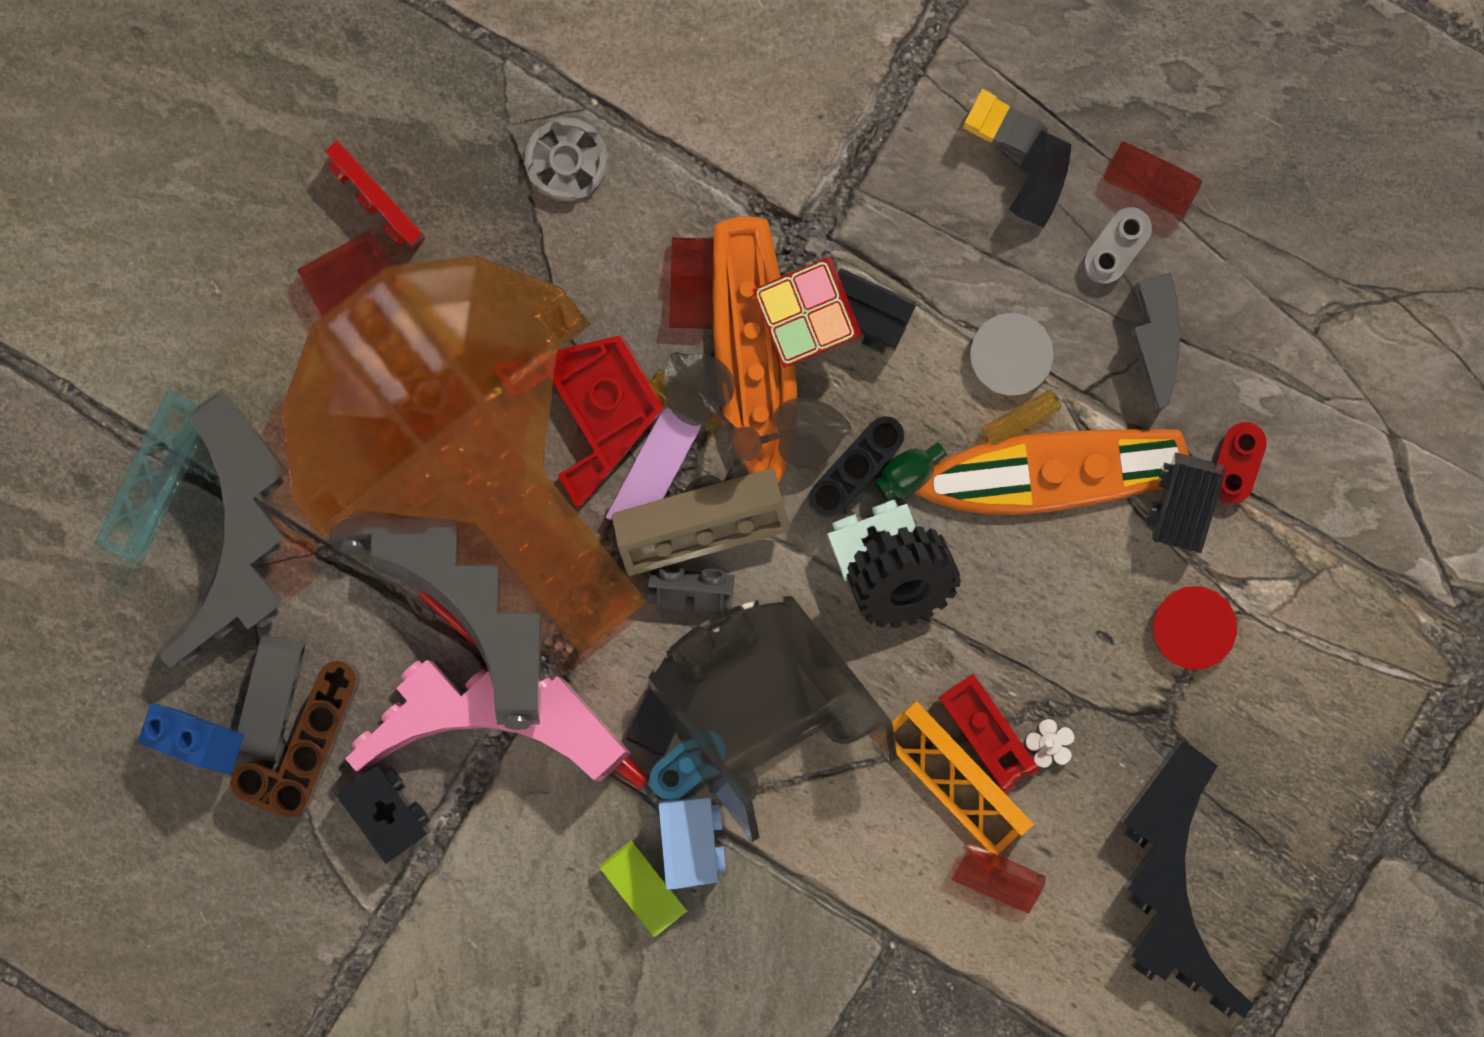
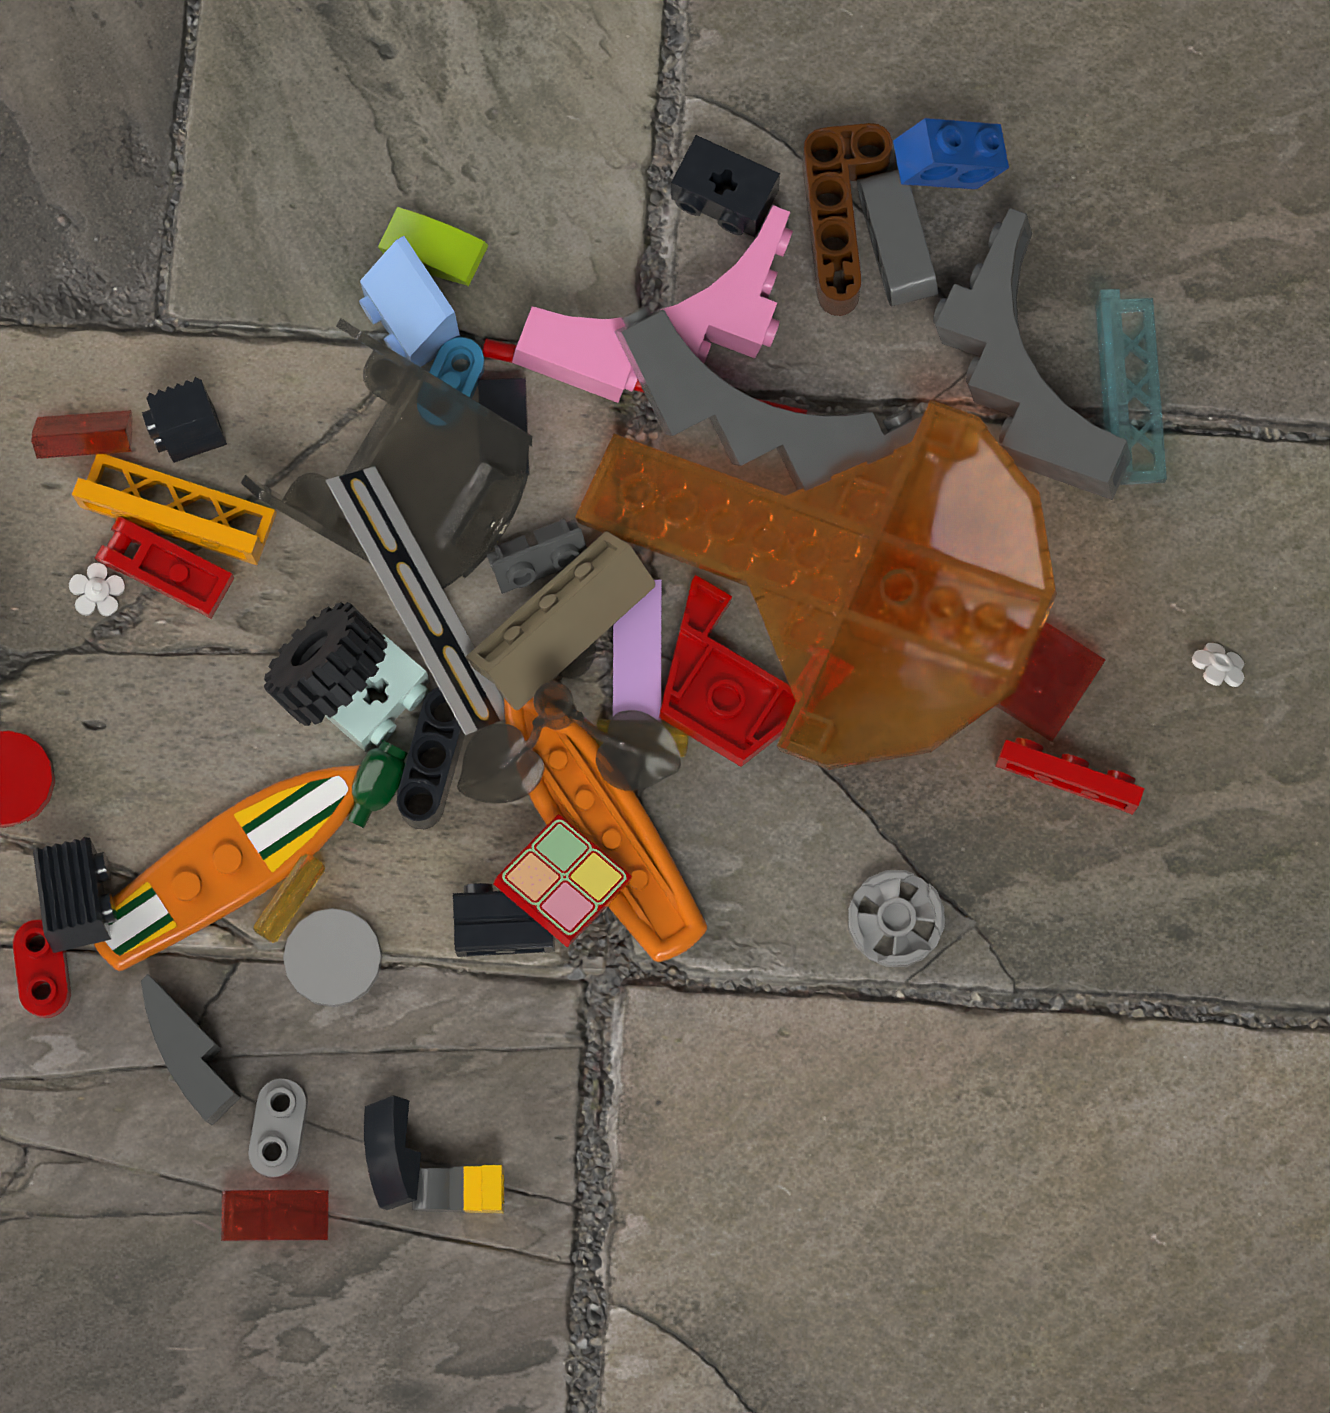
camera: 155 degrees right, 10 degrees down
clear red slope [669,237,713,329] -> none
none -> black brick [142,377,227,463]
none -> sticker [326,466,505,735]
none -> white plant [1192,643,1244,687]

